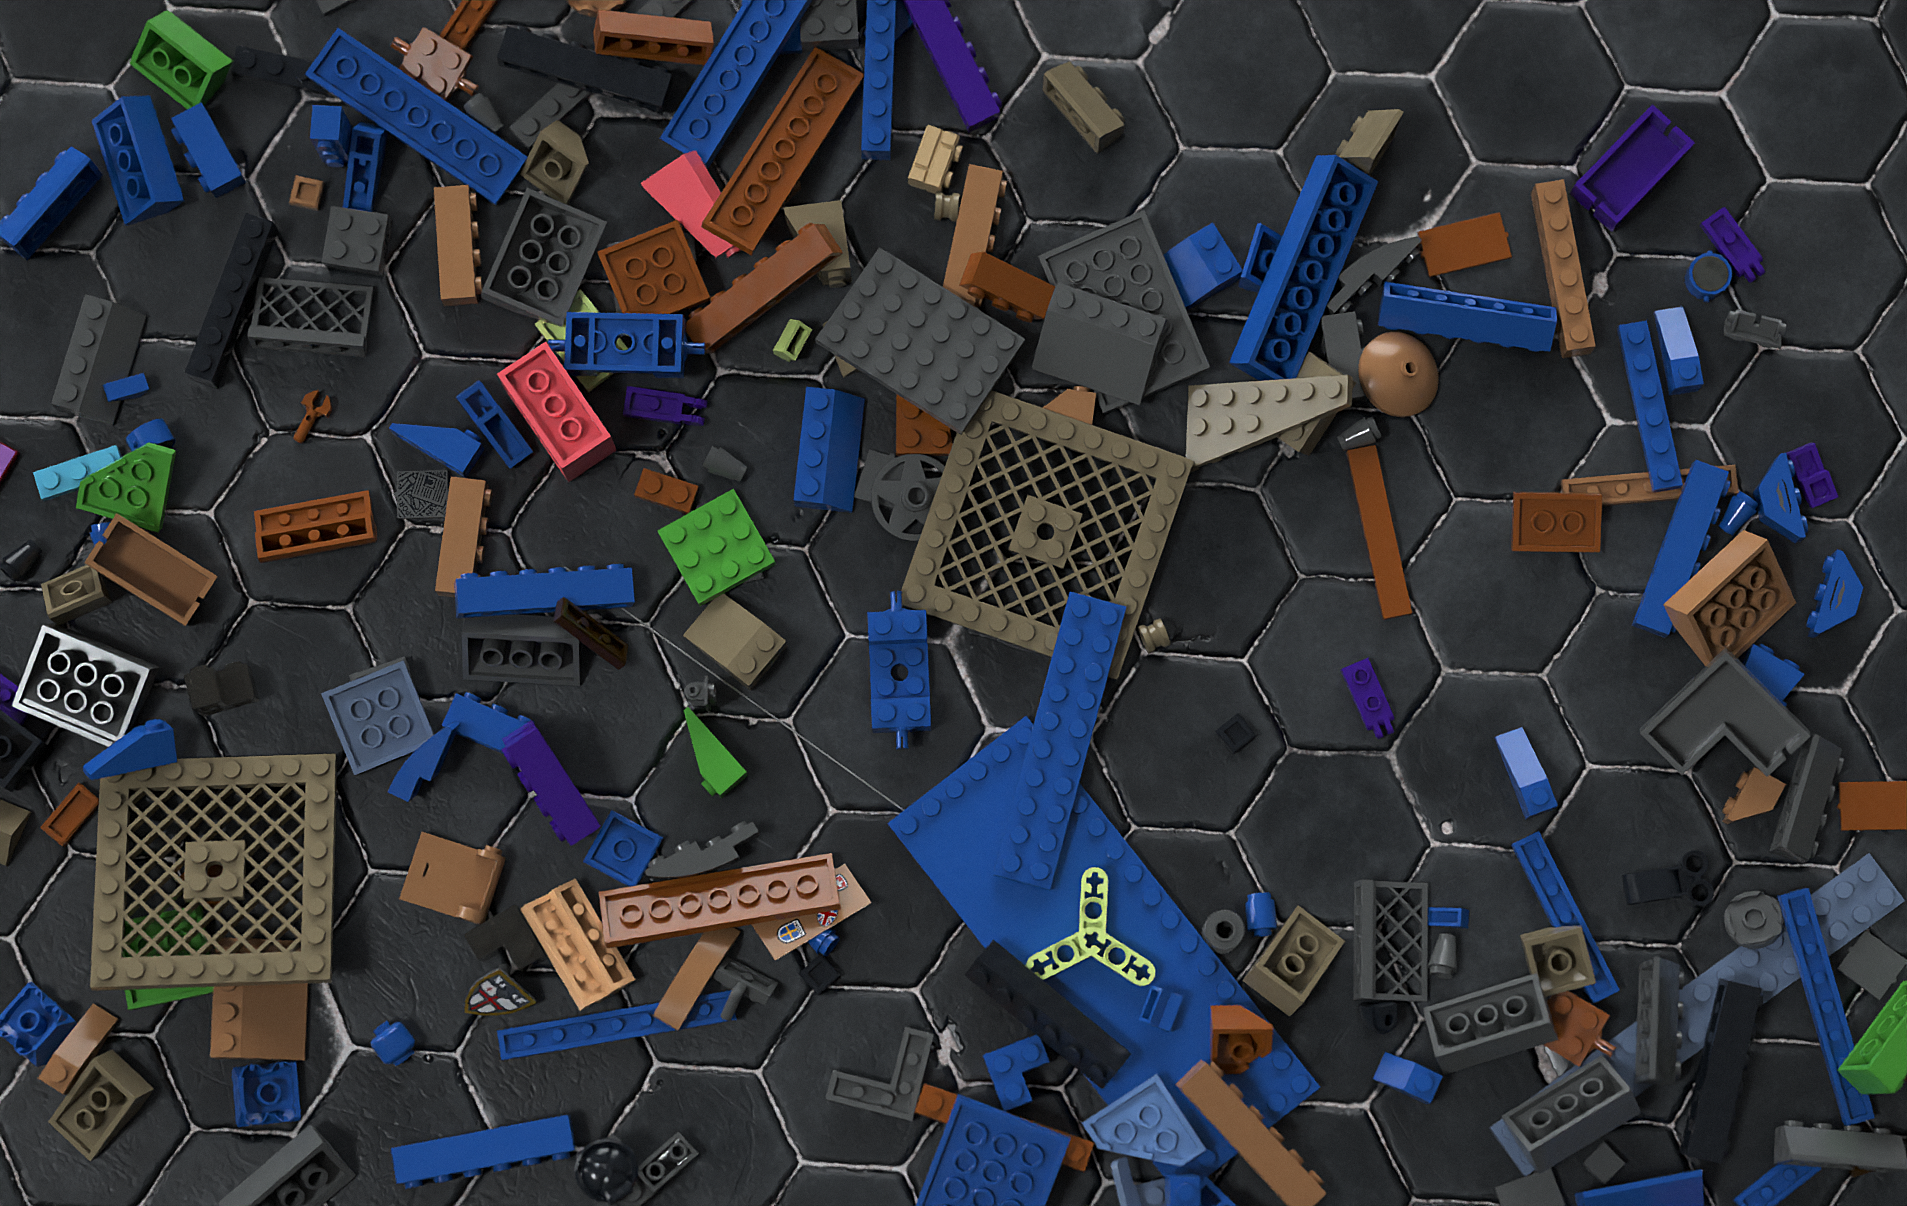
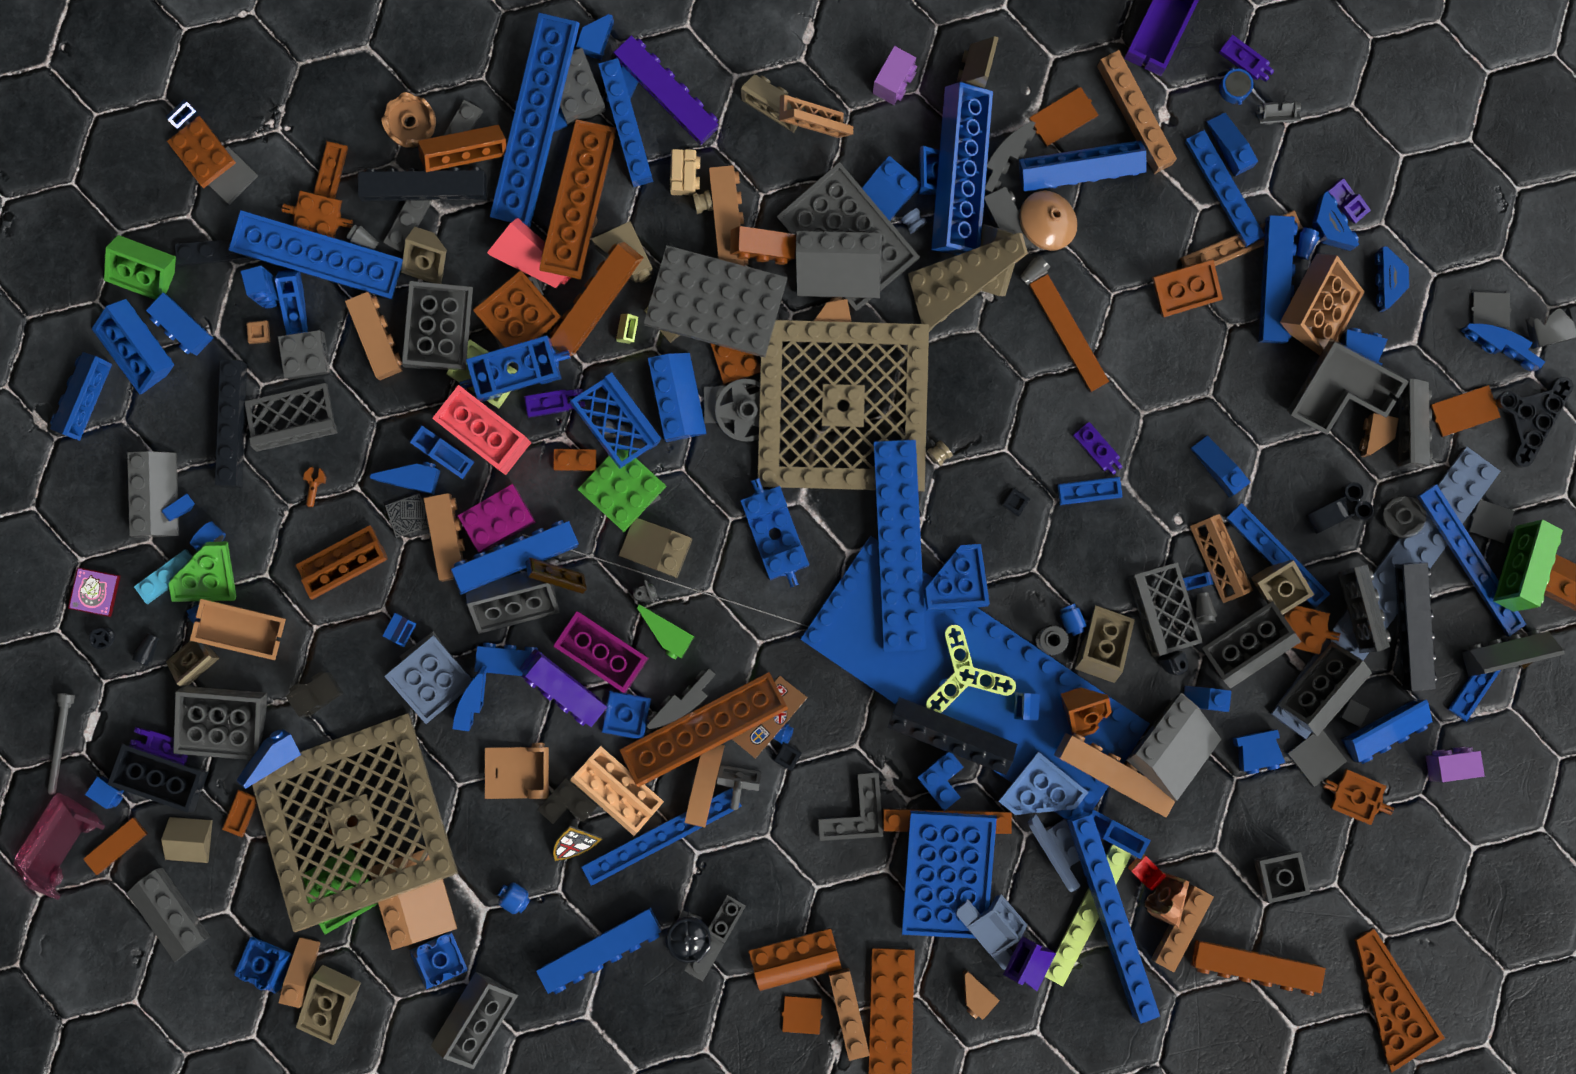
camera: 20 degrees left, 5 degrees up
none -> blue piece [383,613,416,647]
none -> magenta brick [458,484,536,553]
none -> magenta brick [554,611,649,693]
none -> blue fence [570,372,661,469]
none -> medium nougat fence [779,95,853,138]
none -> medium lavender brick [873,46,917,105]
none -> sand blue wheel [901,208,927,234]
none -> blue plate [924,544,990,611]
none -> blue tile [1057,477,1123,505]
none -> dark grey slope [1126,693,1222,802]
none -> medium nougat fence [1190,514,1253,603]
none -> blue hips [1232,729,1285,775]

